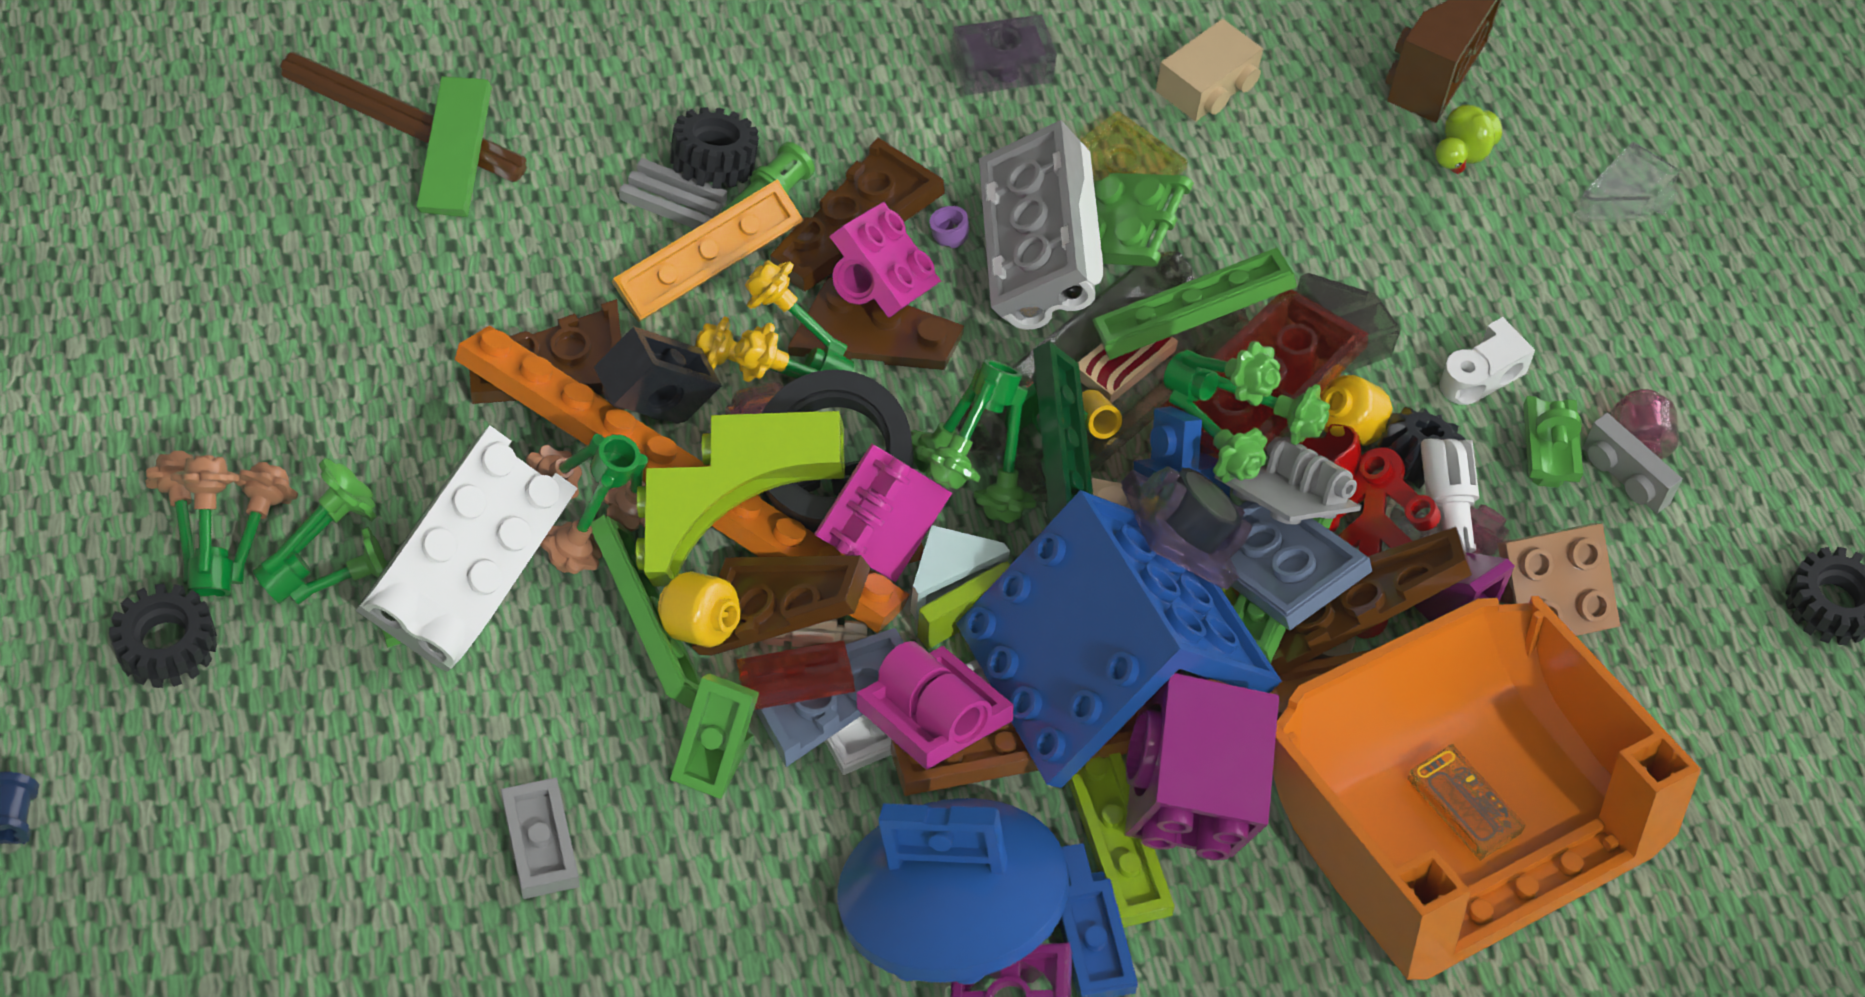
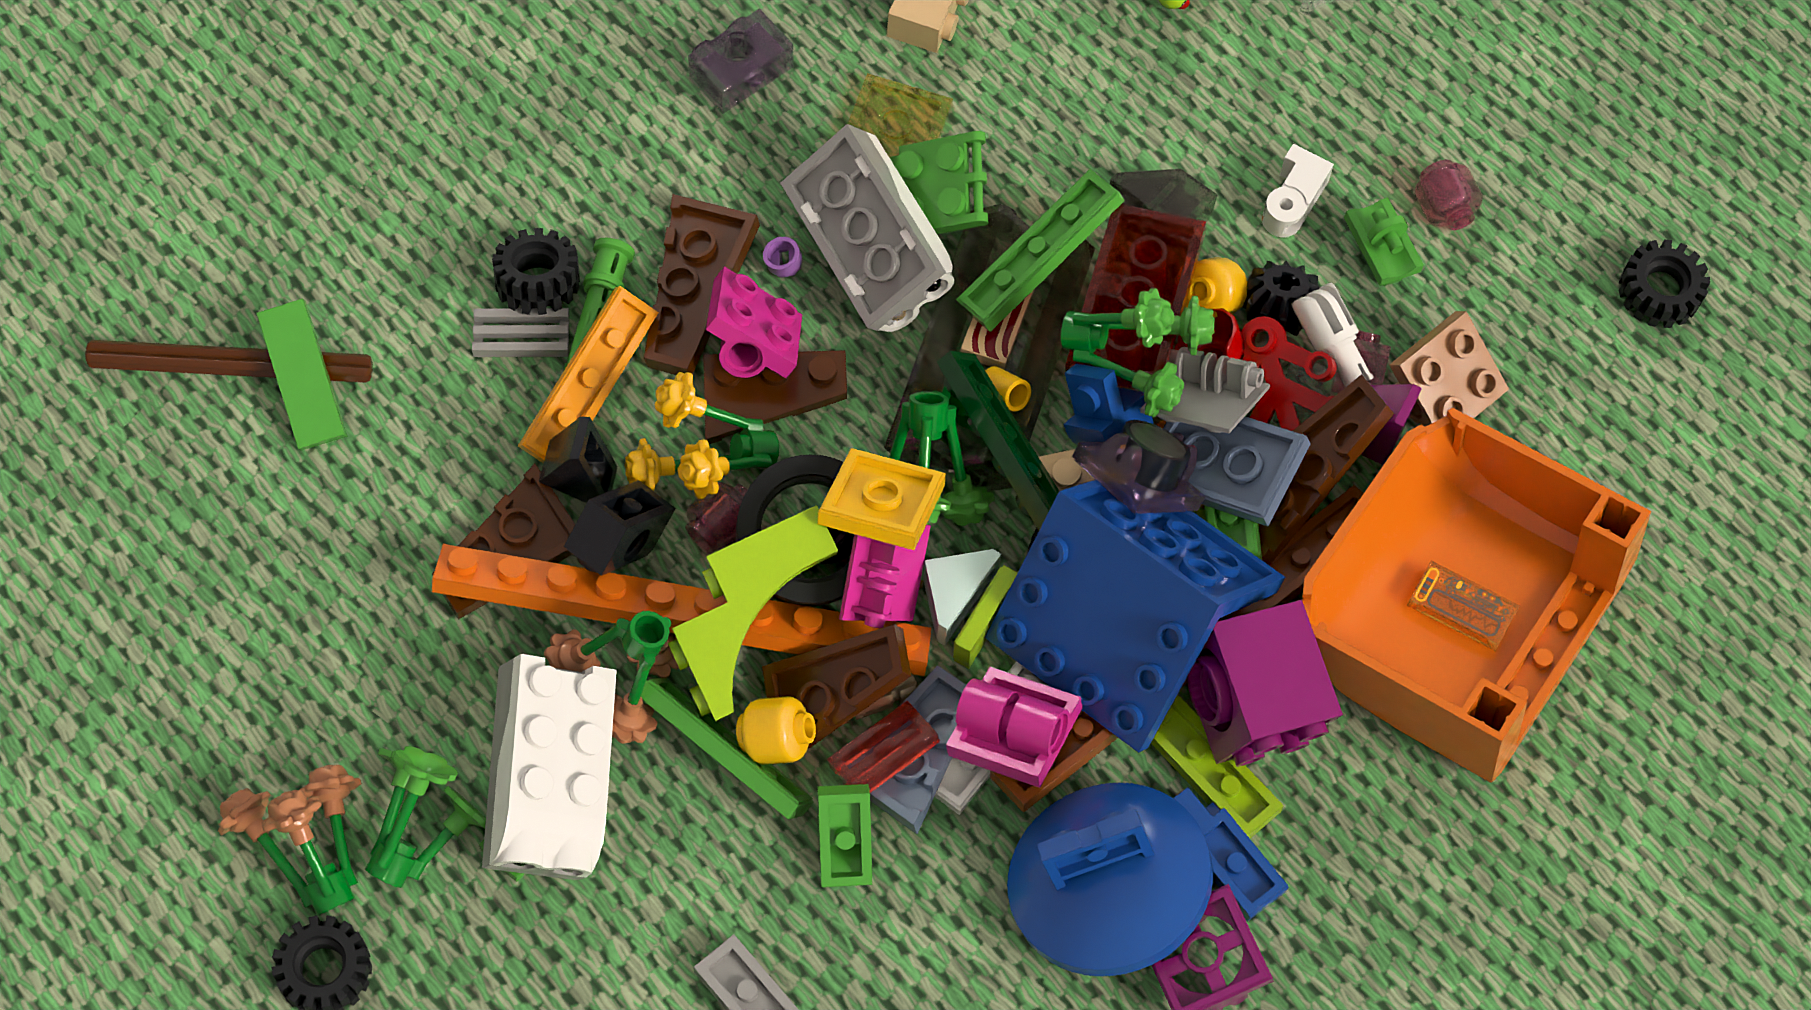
camera: 25 degrees left, 10 degrees up
light grey plate [1583,412,1683,514] -> none
none -> black slope [539,417,618,503]
none -> yellow plate [818,448,946,550]

